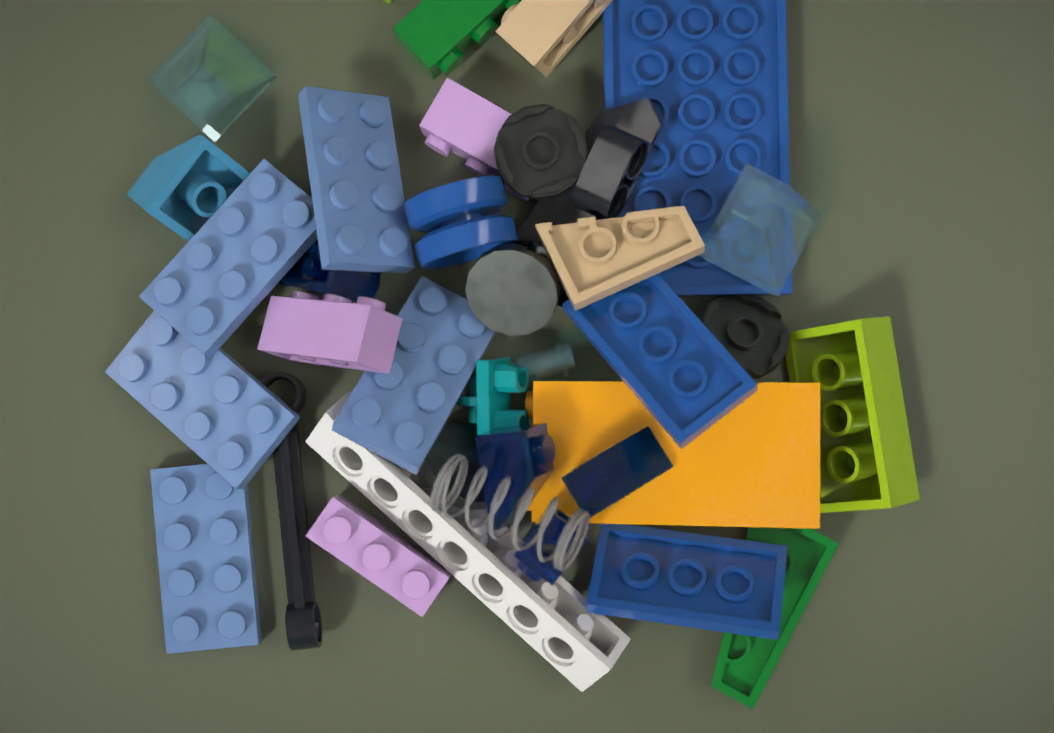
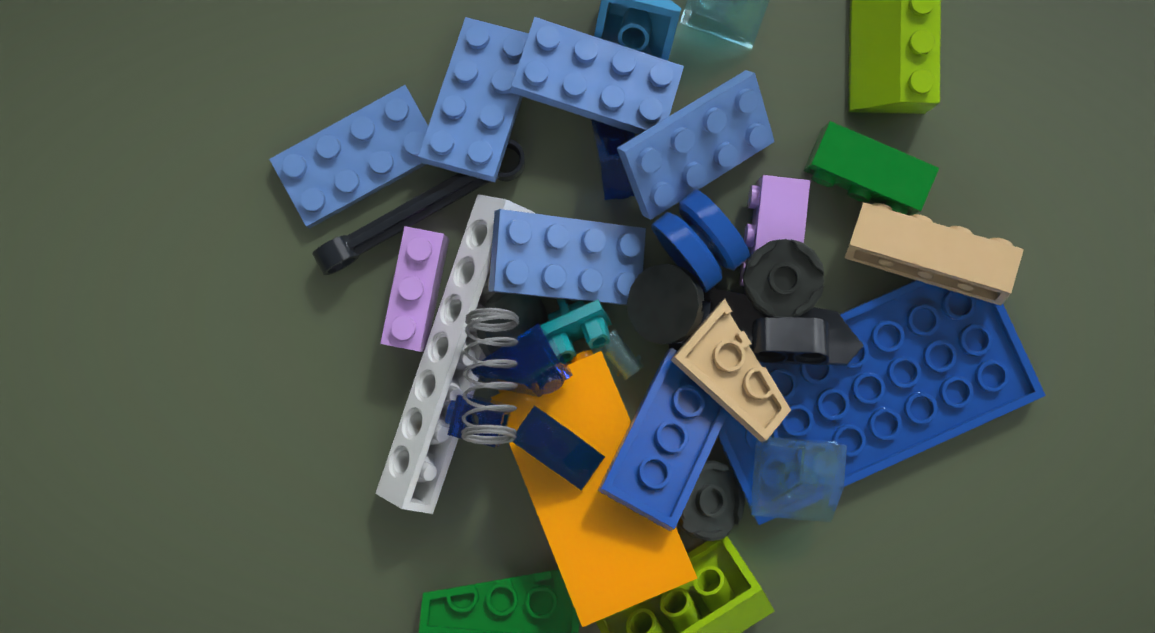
camera: 65 degrees right, 0 degrees up
lavender brick [257,291,403,374] -> none
blue plate [586,524,788,640] -> none

